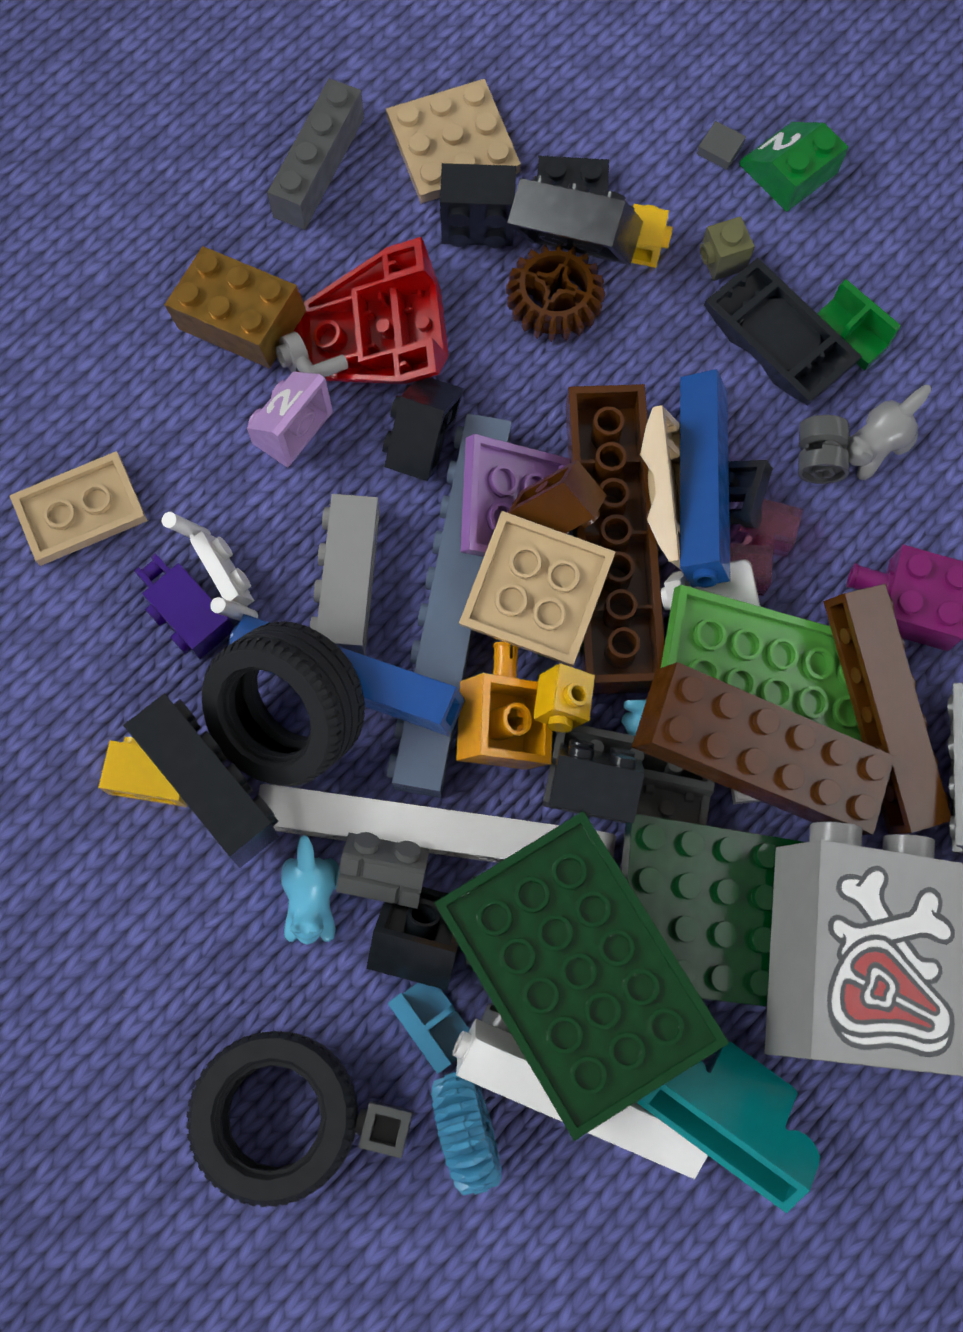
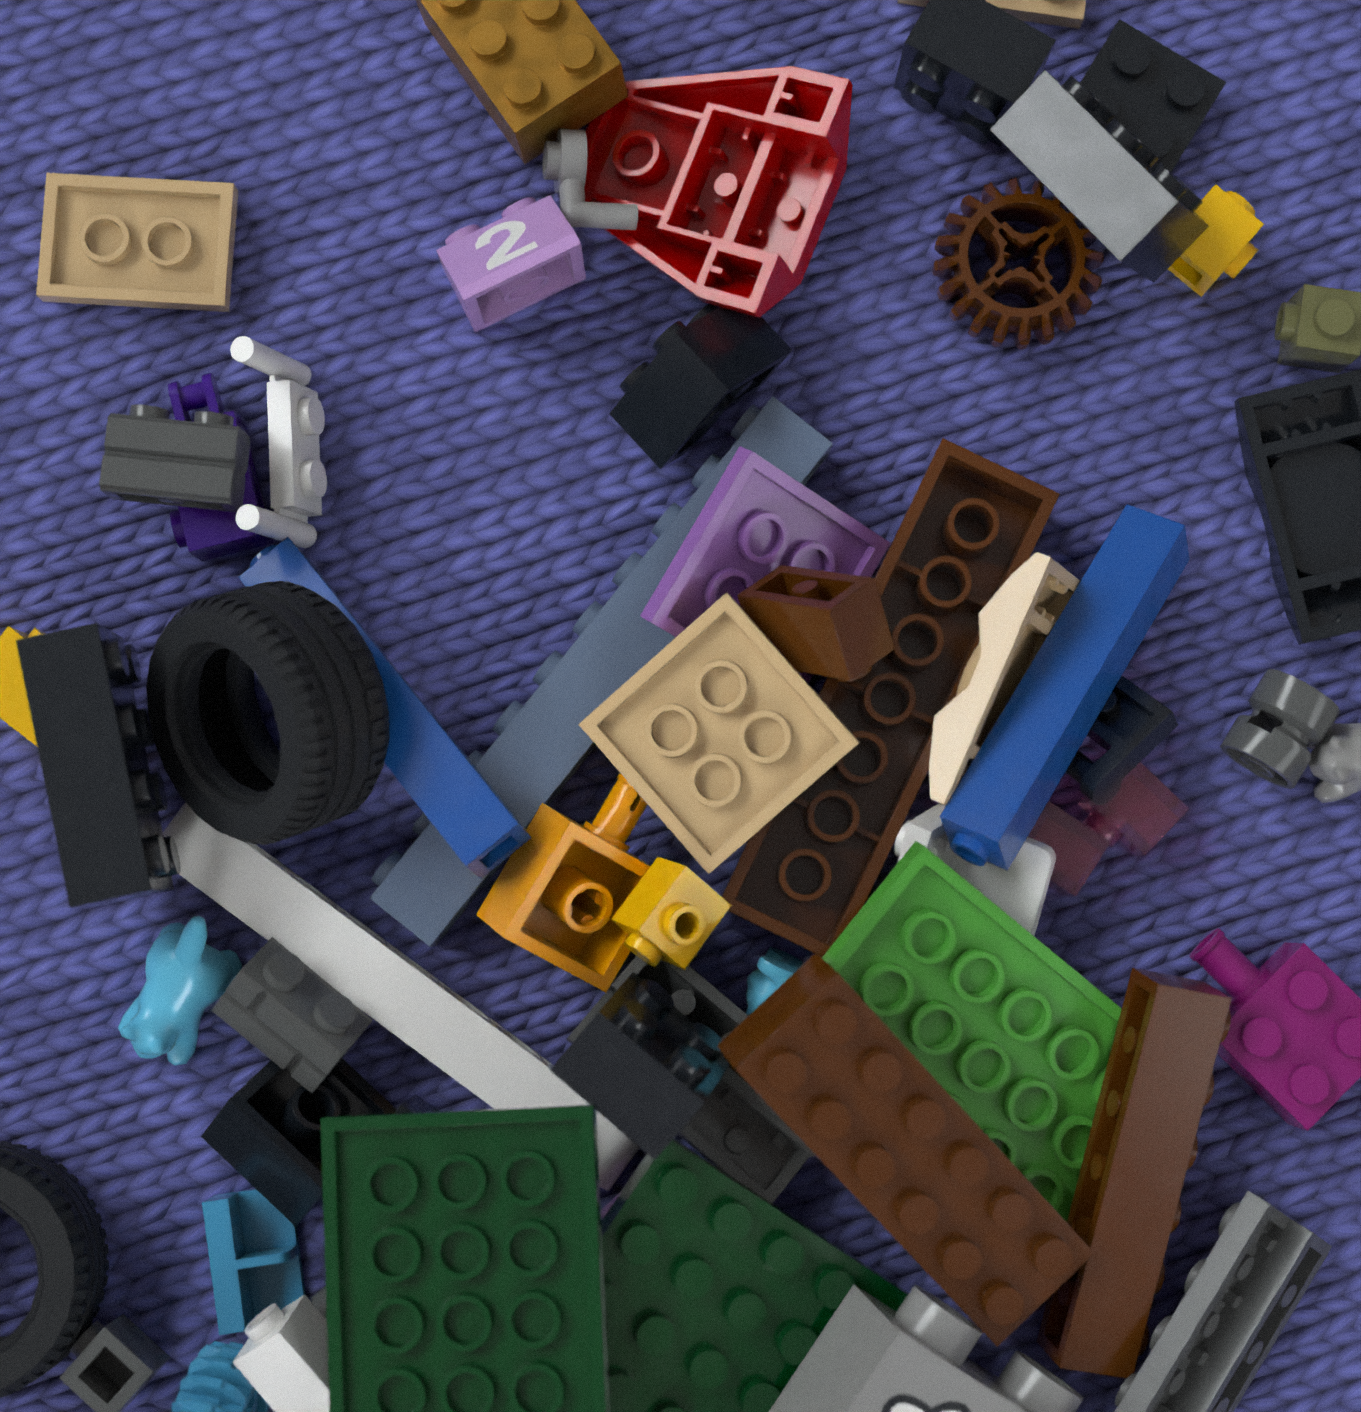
camera: 30 degrees right, 10 degrees up
light grey brick [310,494,380,656] -> none
none -> dark grey brick [99,404,250,512]

